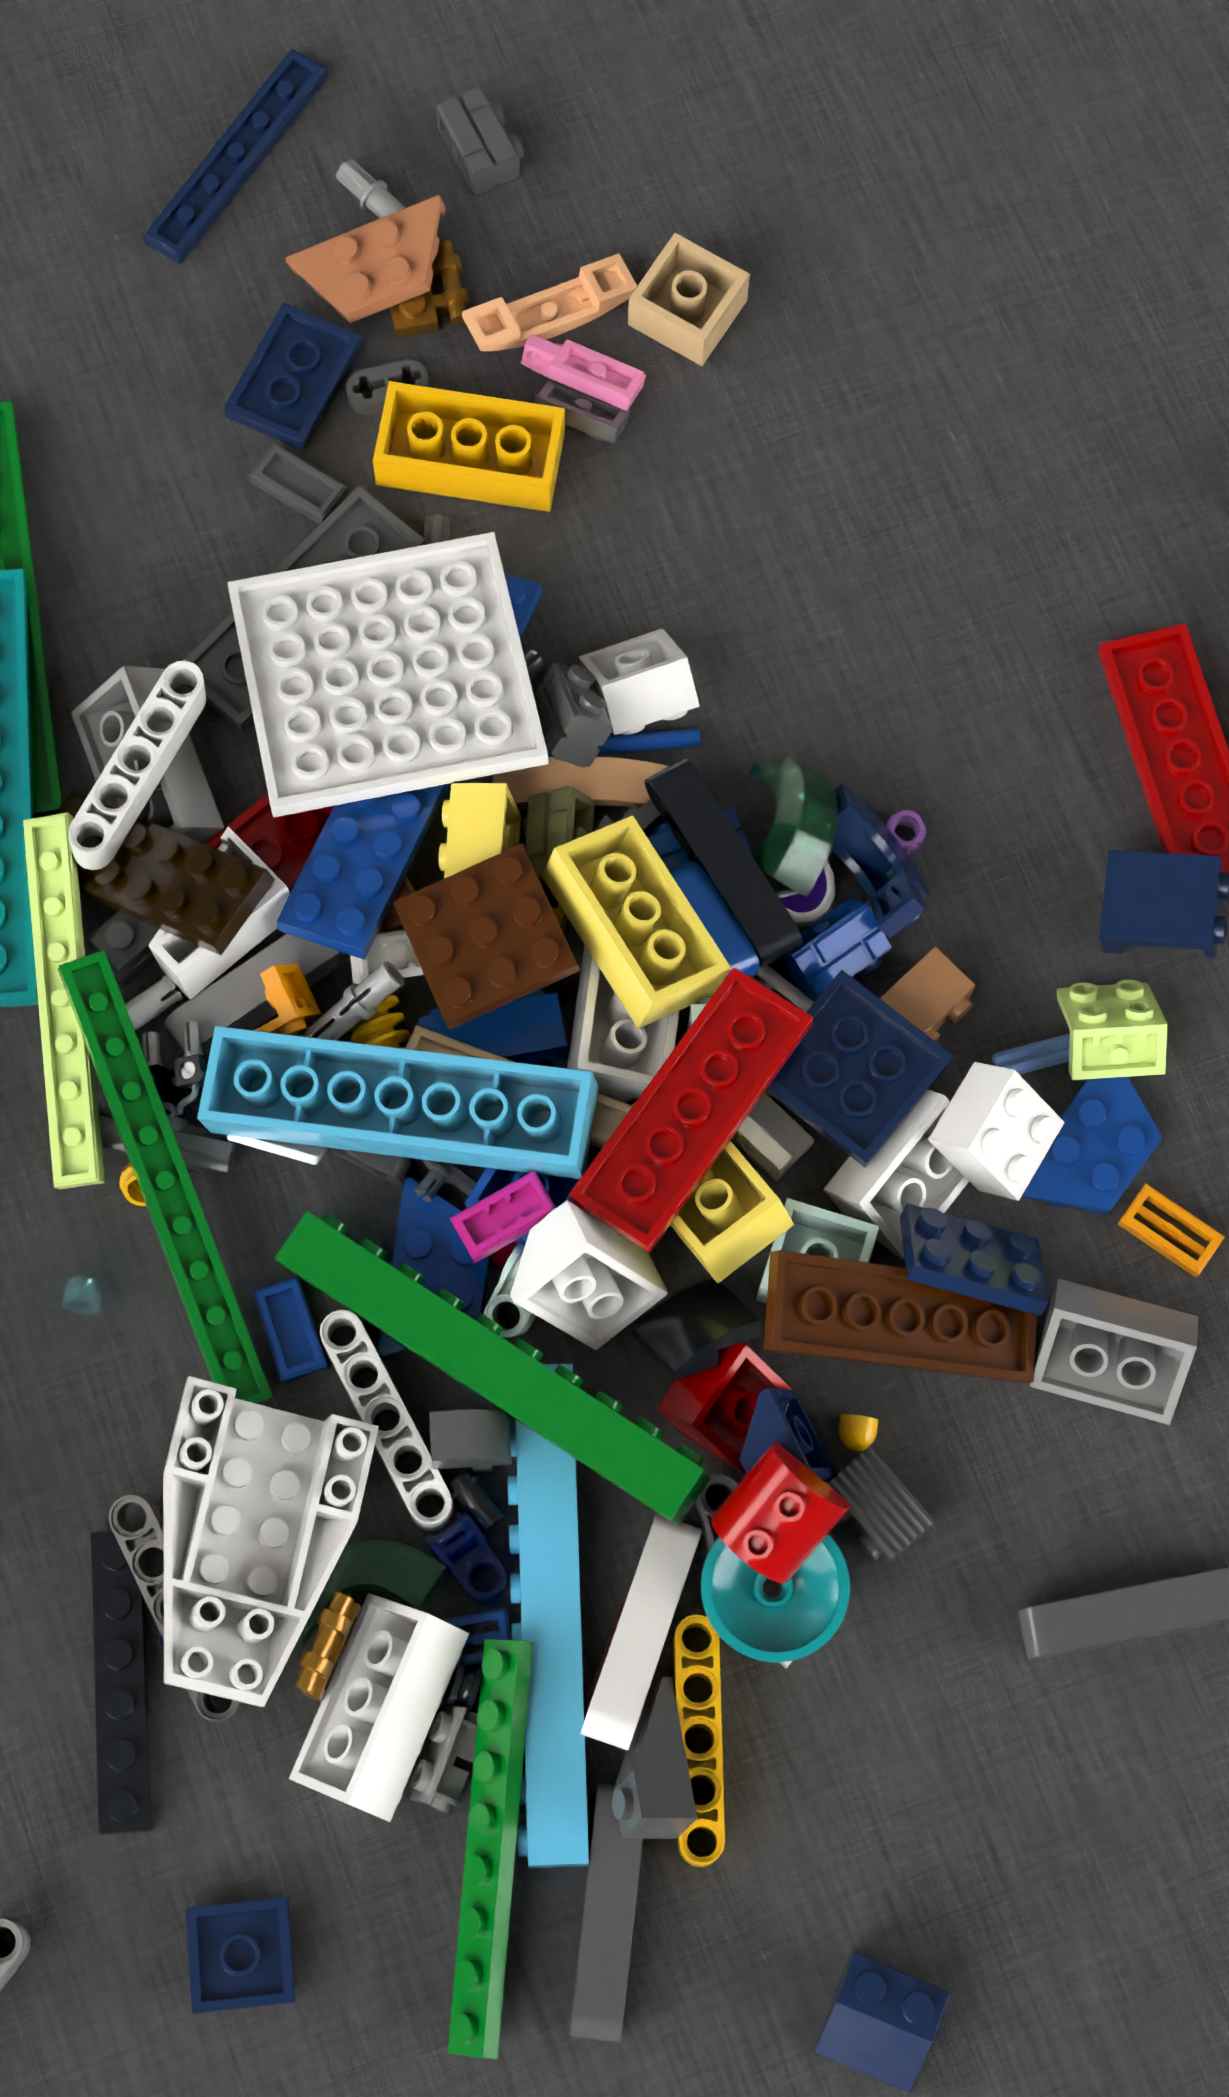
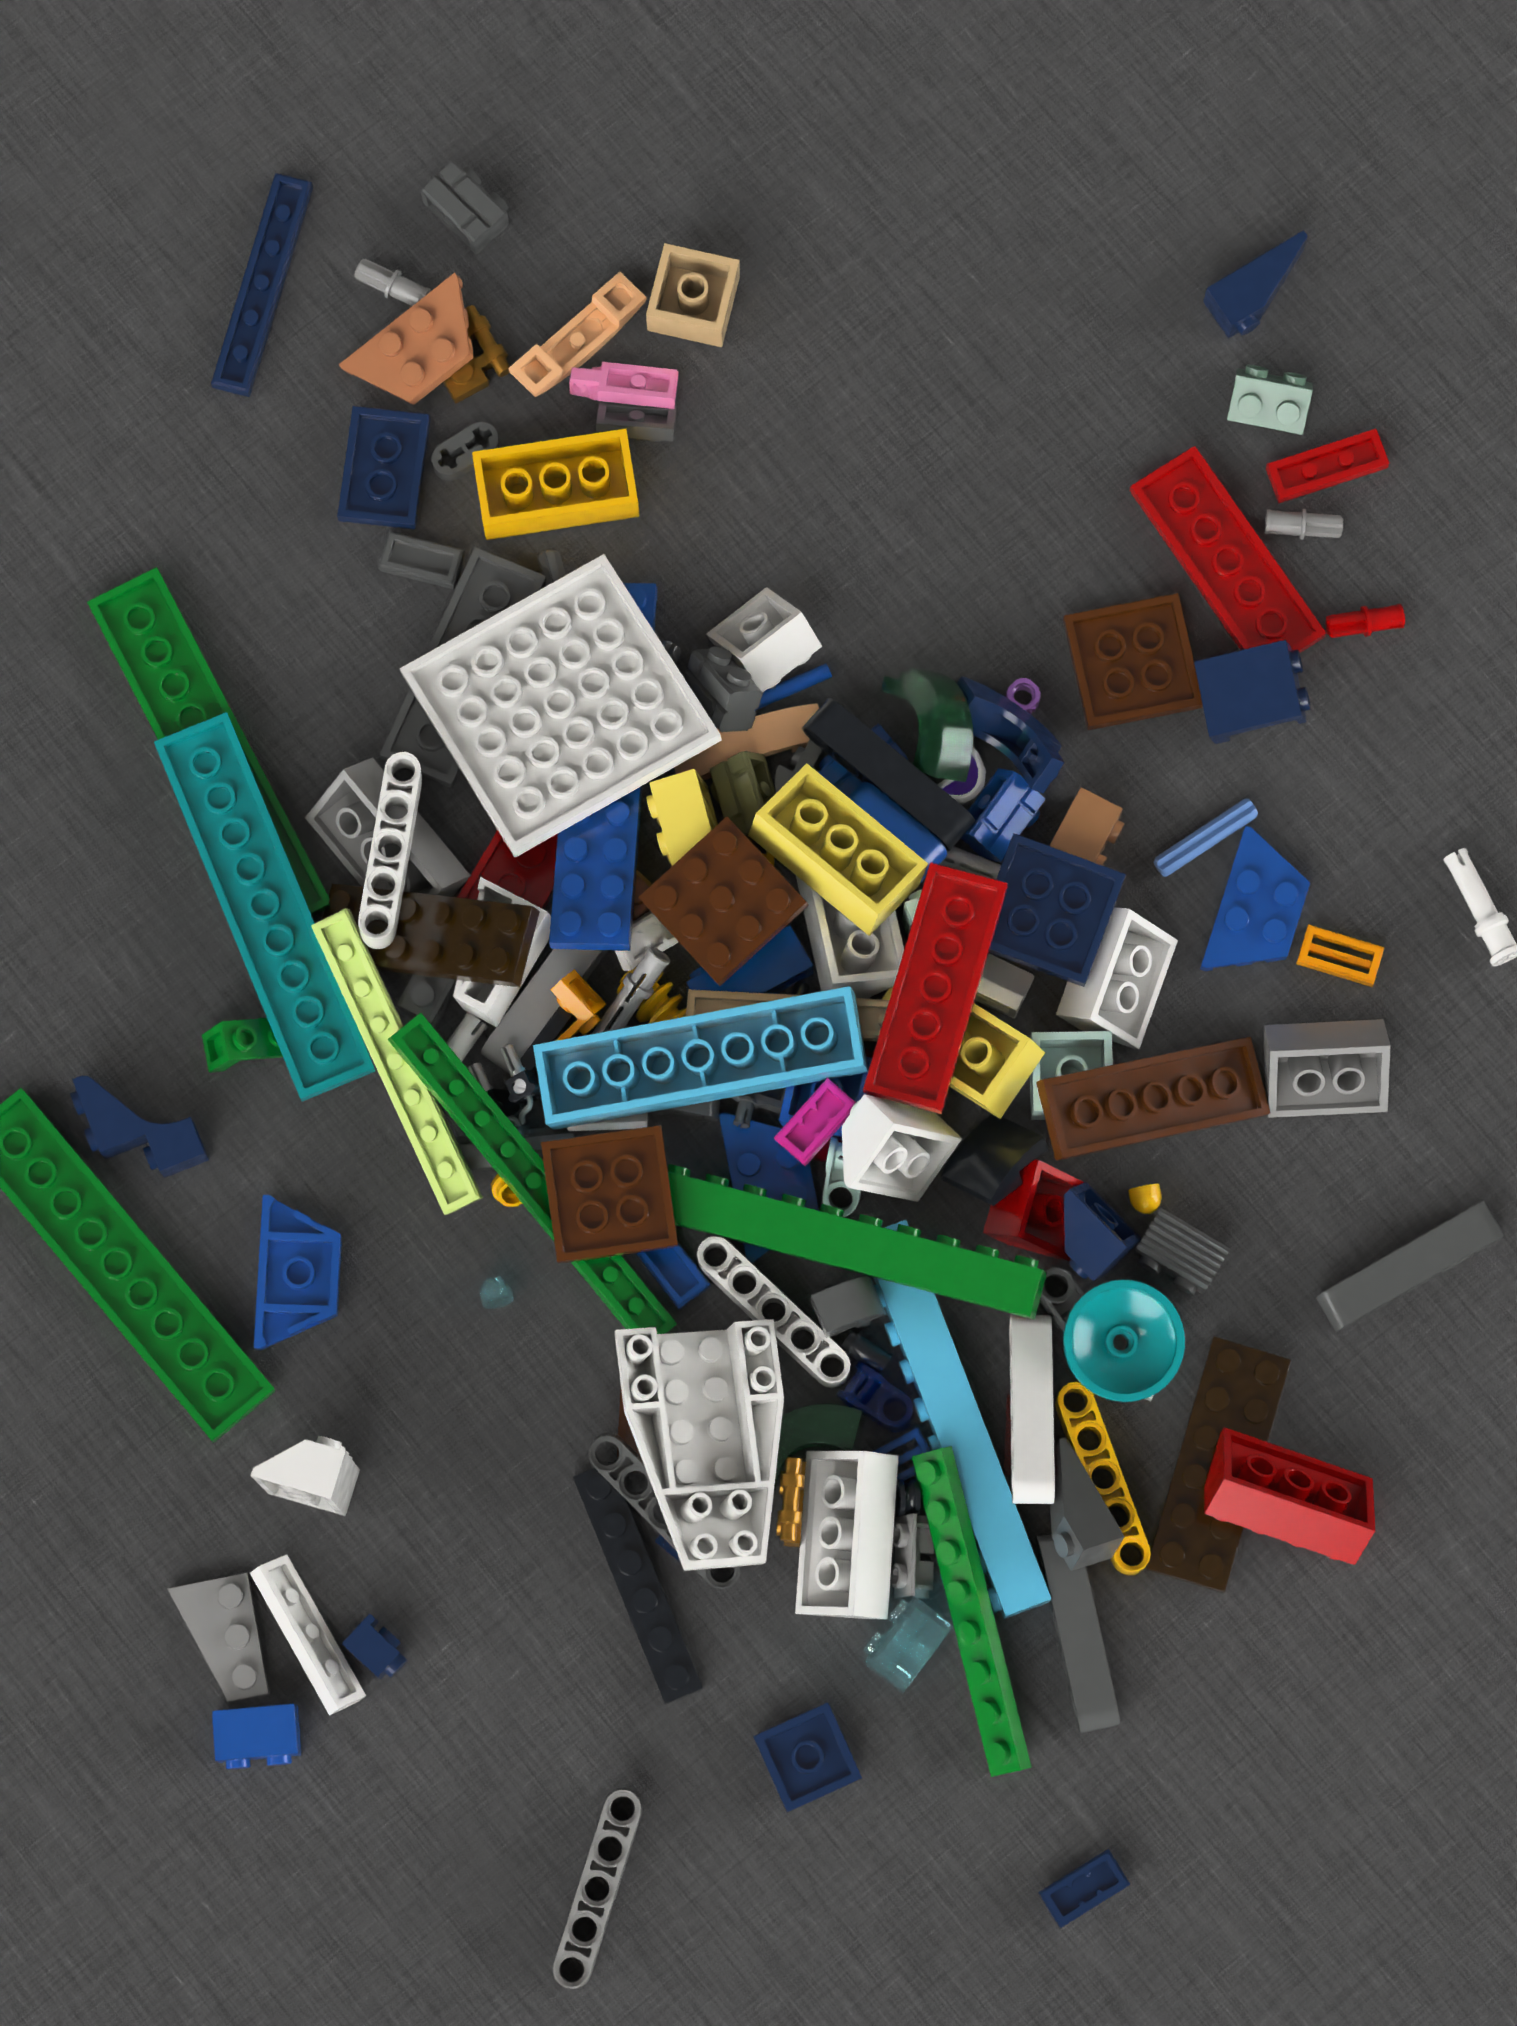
camera: 15 degrees left, 5 degrees up
red brick [711,1440,852,1584] -> none
dark blue slope [814,1953,950,2092] -> none
dark blue plate [900,1203,1049,1316] -> none
white brick [928,1062,1065,1201] -> none
yellowish green bracket [1057,979,1168,1080] -> none
none -> reddish brown plate [541,1125,678,1264]
none -> clear light blue brick [863,1596,954,1694]
none -> reddish brown plate [1063,593,1203,730]
none -> dark brown plate [1145,1336,1291,1594]
none -> red slope [1204,1427,1376,1565]

